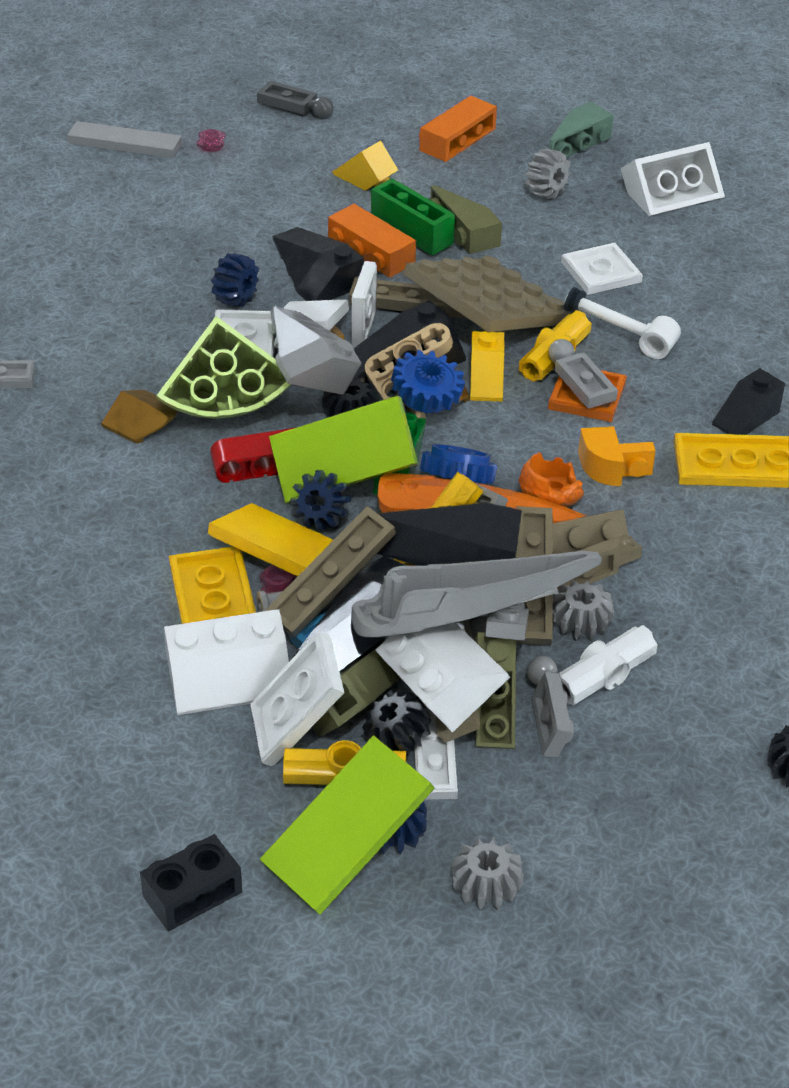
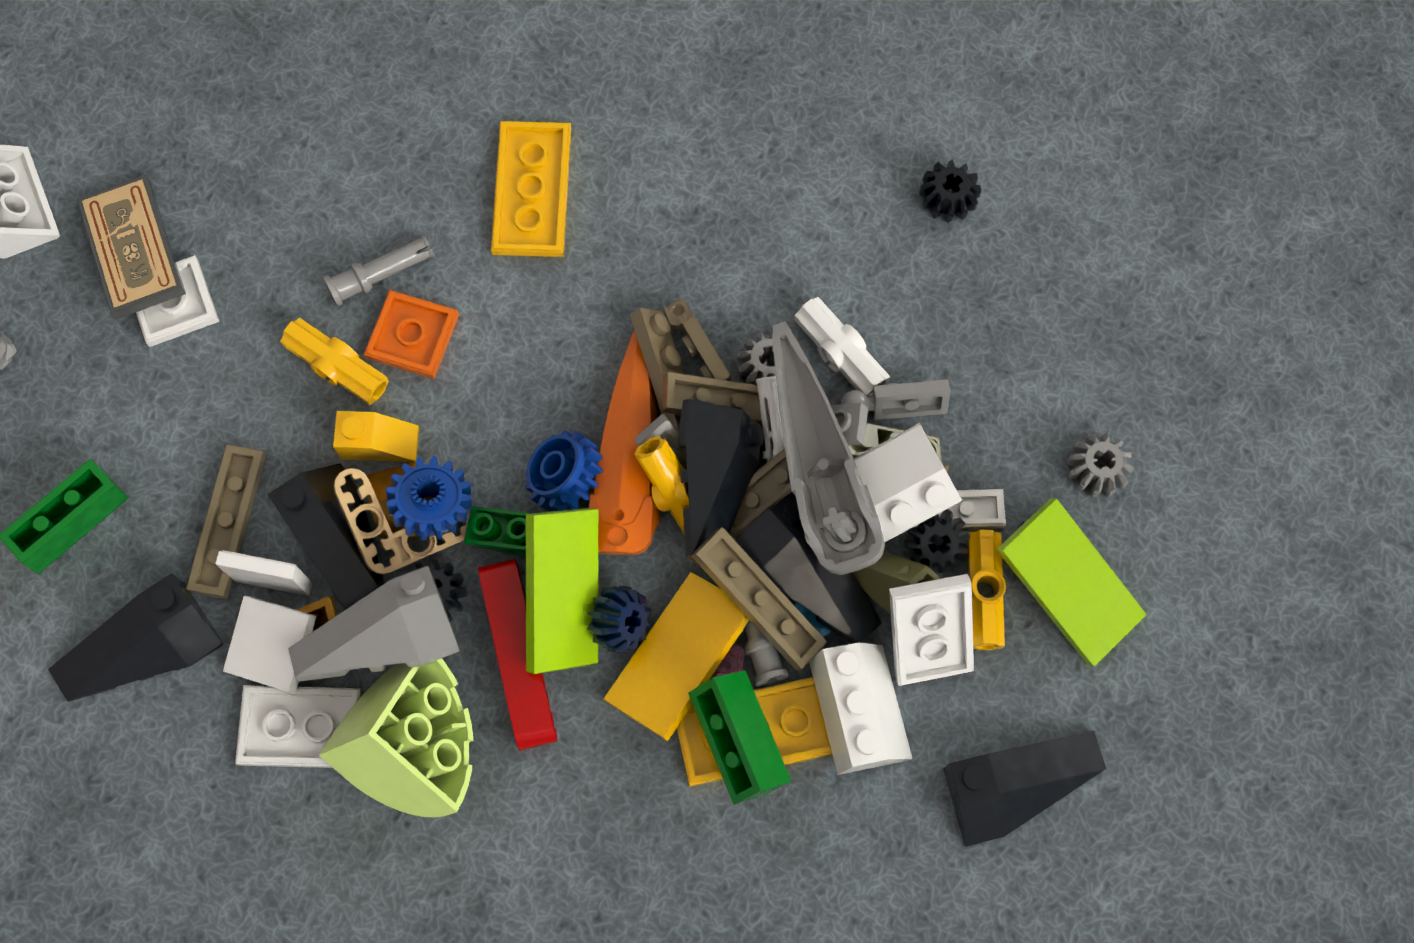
camera: 90 degrees left, 30 degrees up
pearl gold slope [101,389,179,444] -> none
black brick [140,834,243,932] -> none
dark blue gear [210,253,260,307] -> none
orange brick [328,204,416,278] -> none
dark tan plate [403,256,572,332] -> none
olive slope [429,185,502,254] -> none
orange hair [518,452,584,507] -> none
light grey plate [549,339,618,409] -> none
white piece [564,287,681,359] -> none
light orange brick [578,426,656,486] -> none
black slope [712,368,785,435] -> none
none -> tile [77,174,186,320]
none -> light grey pin [323,235,434,307]
none -> green brick [688,670,792,805]
none -> black wedge [943,731,1106,847]

